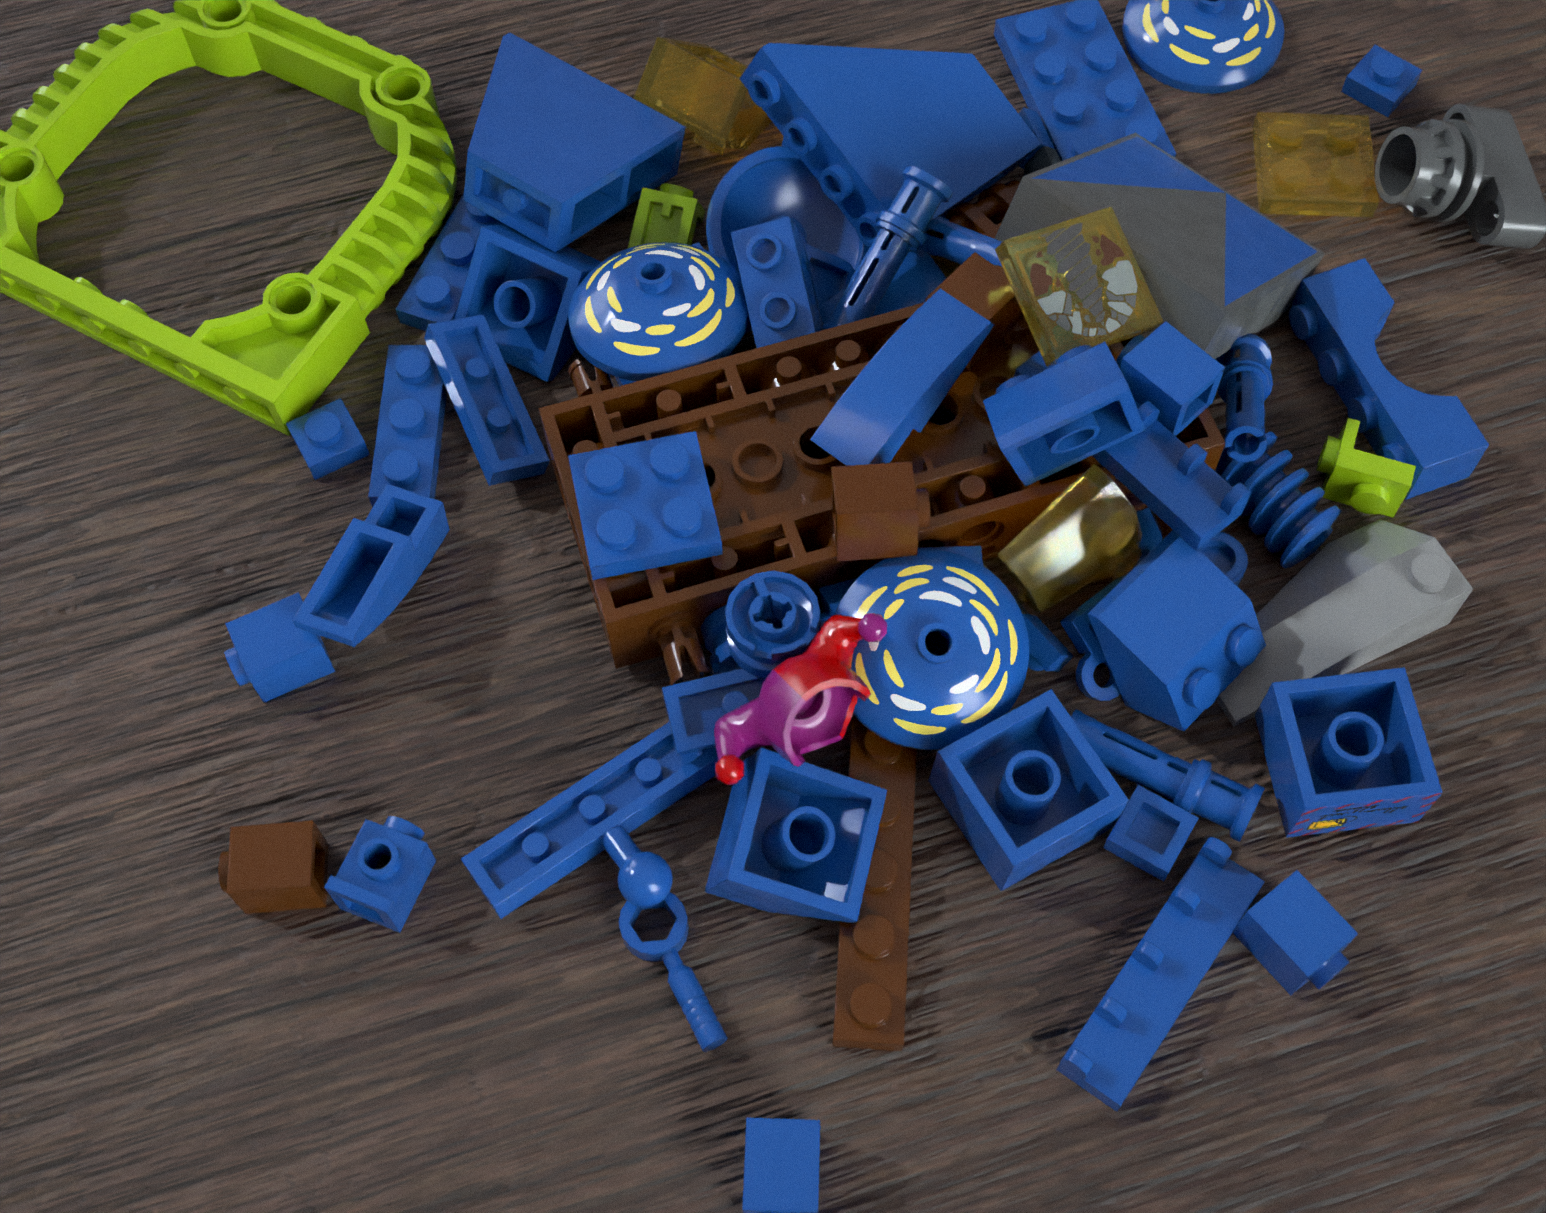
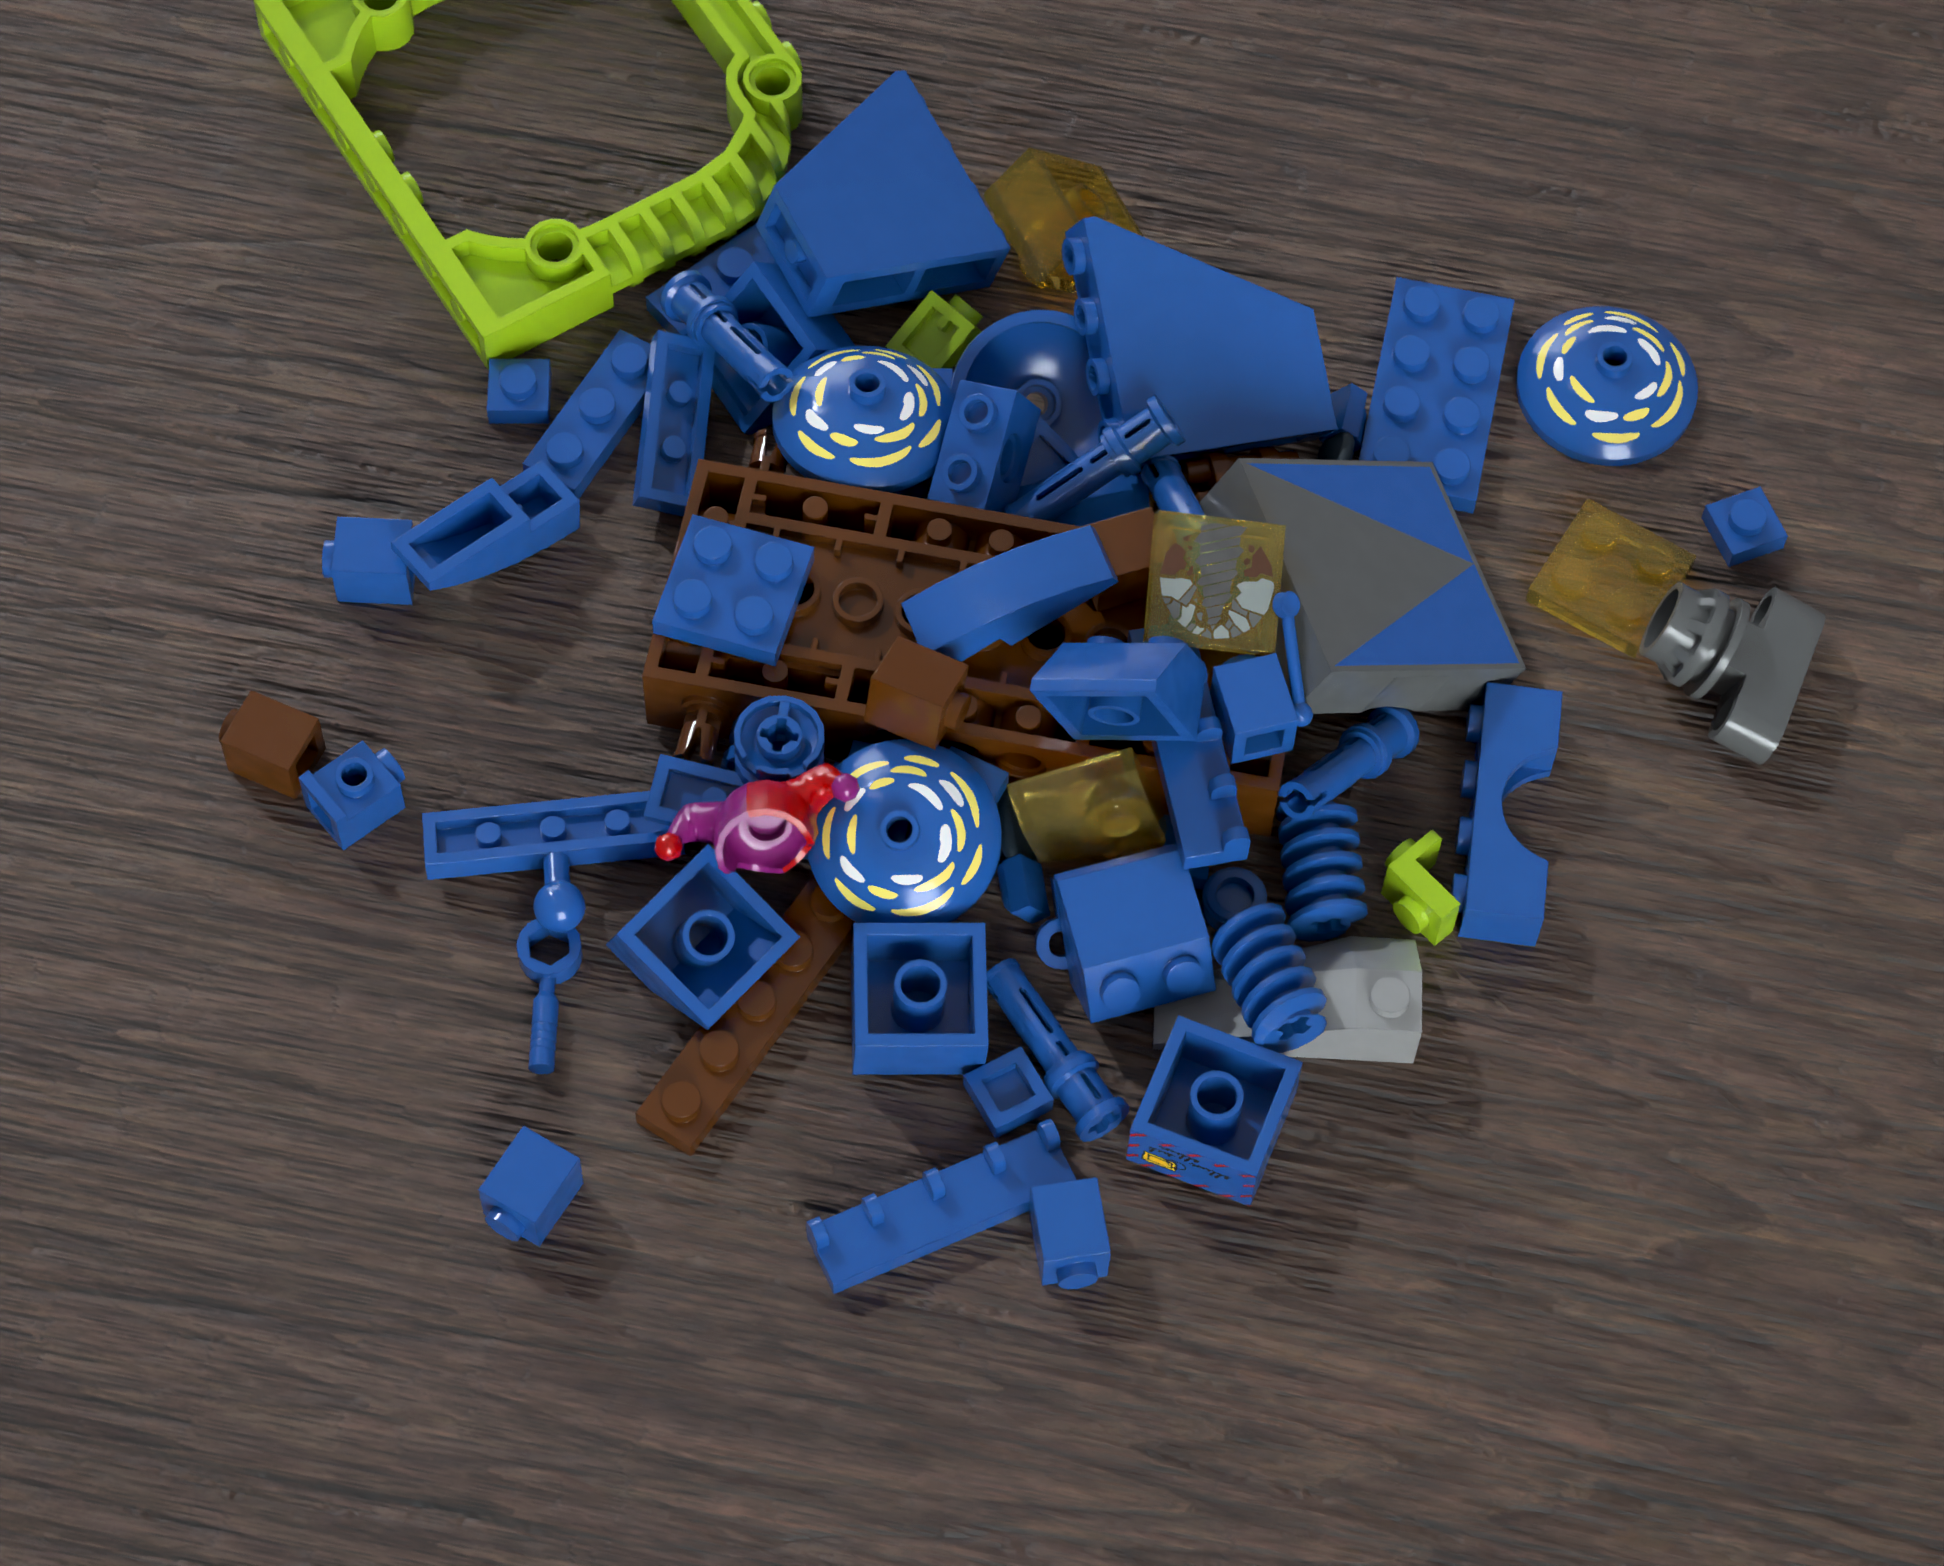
camera: 25 degrees right, 0 degrees up
none -> blue pin [660,270,794,403]
none -> blue piece [1211,903,1327,1053]
none -> blue hinge [1272,591,1313,727]

